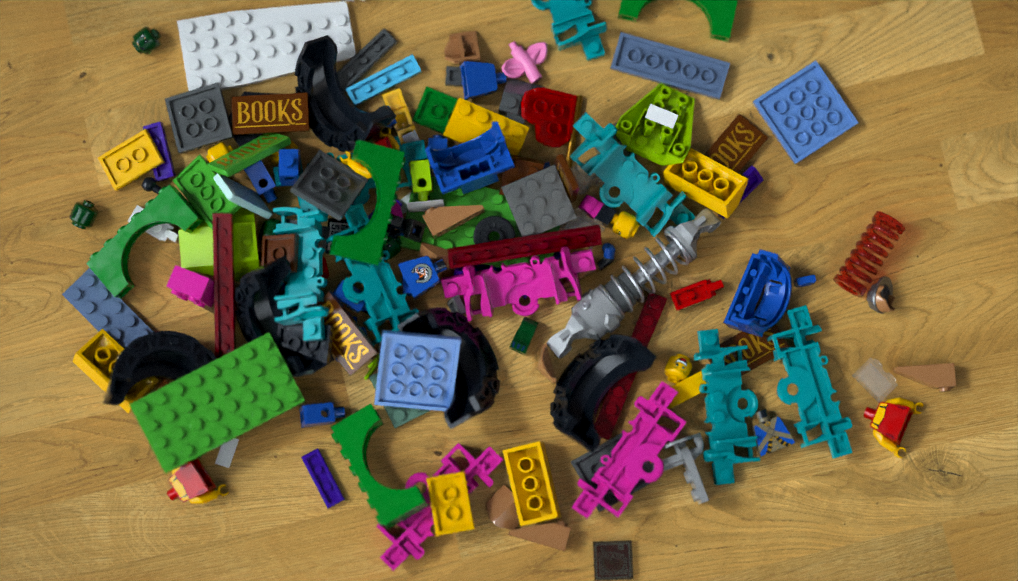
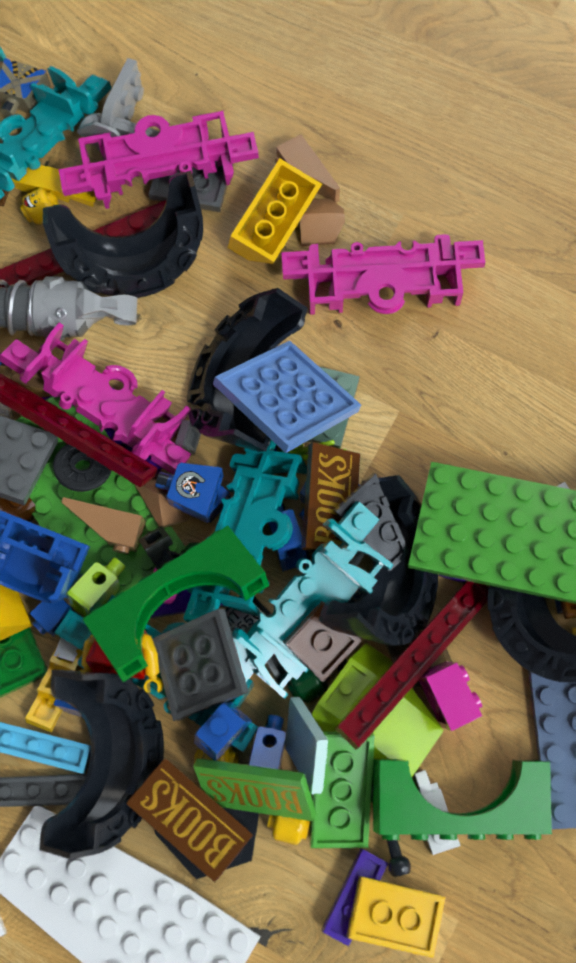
camera: 130 degrees left, 10 degrees down
dark green head [70,200,98,230] -> none
dark grey plate [165,82,234,154] -> none
blue torso [299,402,345,428] -> none
dark purple tile [301,448,345,509] -> none
green arch [331,404,429,529] -> none
white sticker [407,199,444,212] -> none
yellow tile [426,471,475,536] -> none
dark green leg [509,317,538,356] -> none
medium nougat slope [537,344,557,384] -> none
clear smoke tile [593,540,633,581] -> none

